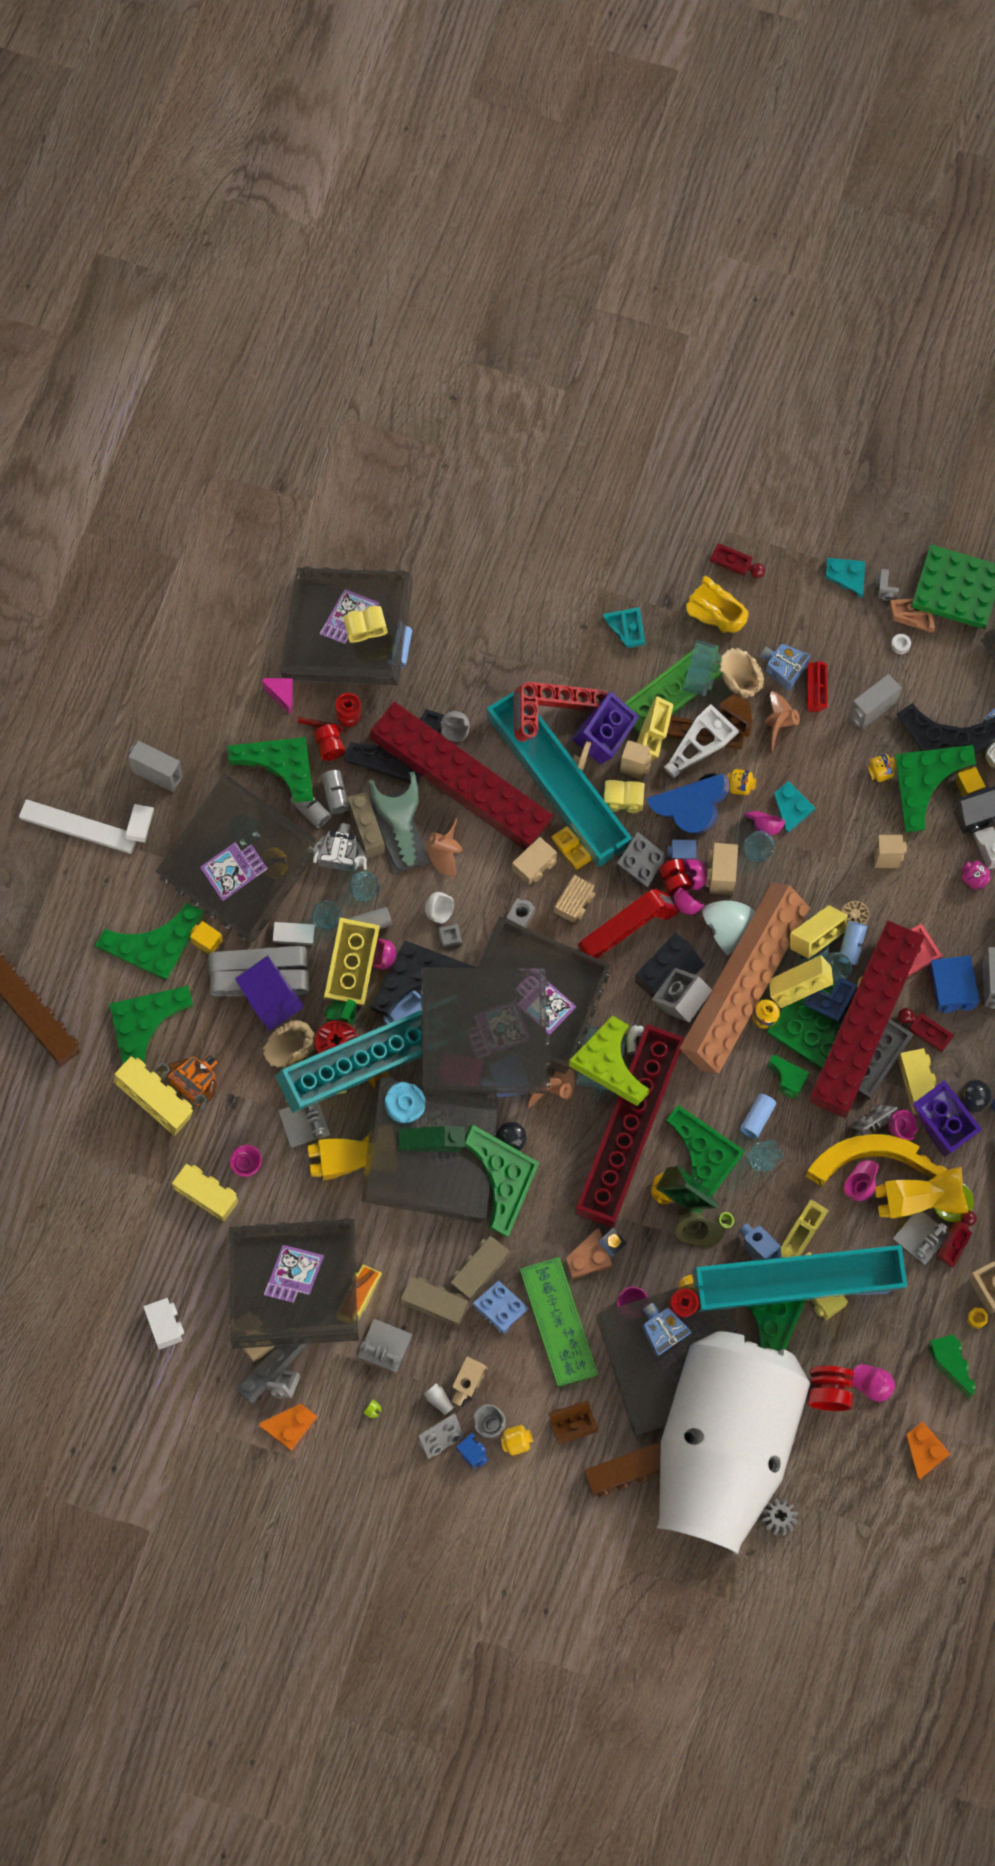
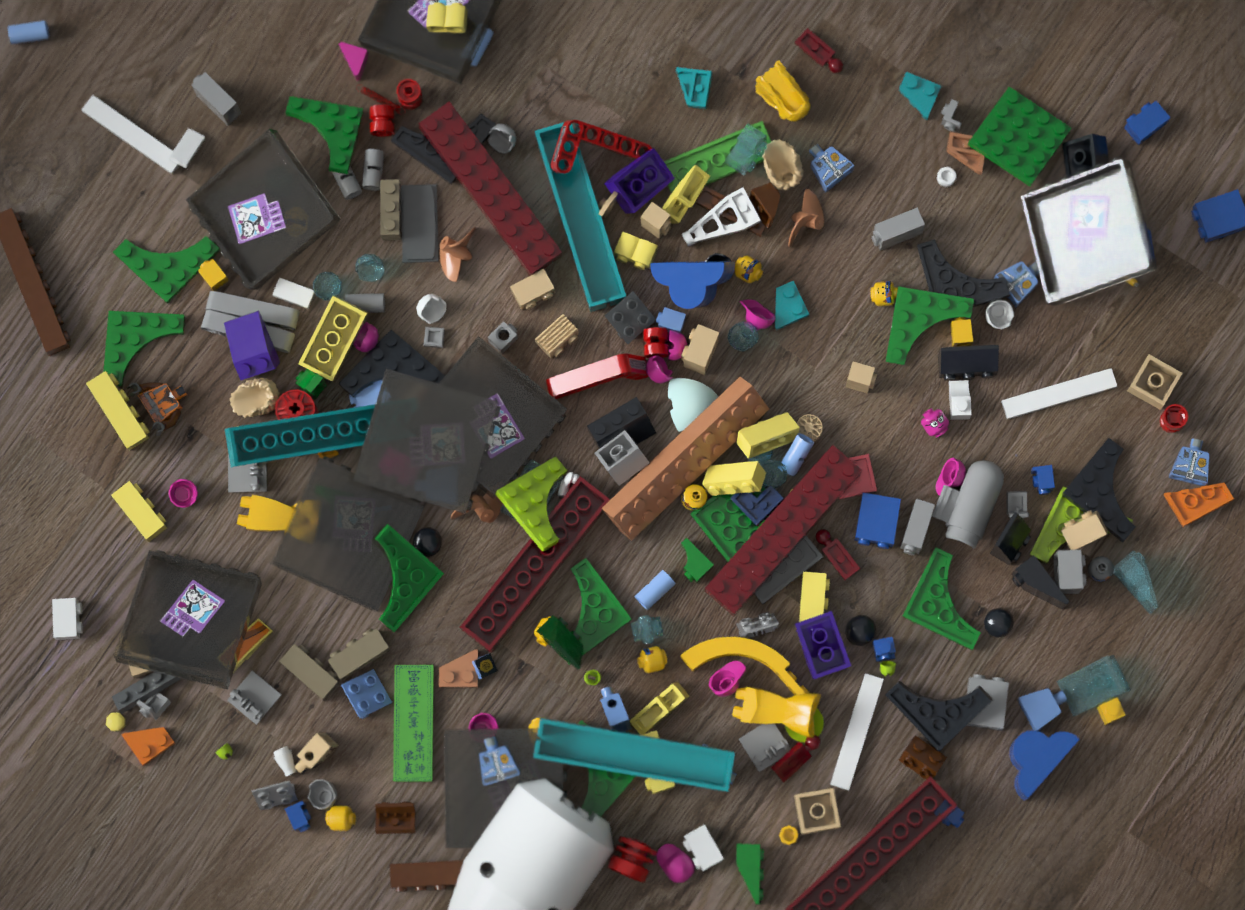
camera: 25 degrees right, 10 degrees up
torso [305,823,367,872] -> none
sand green animal [369,772,419,866] -> none
medium azure tile [384,1082,426,1123] -> none
dark green slope [398,1126,465,1153] -> none
yellow slope [551,826,592,870] -> none
red wheel [668,1289,699,1318] -> none
olive piece [675,1212,723,1247] -> none
red piece [807,661,827,712] -> none
dark pink hair [888,1110,918,1141] -> none
none -> light yellow tile [106,713,126,731]
none -> yellow head [637,646,667,673]
none -> white brick [683,824,724,871]

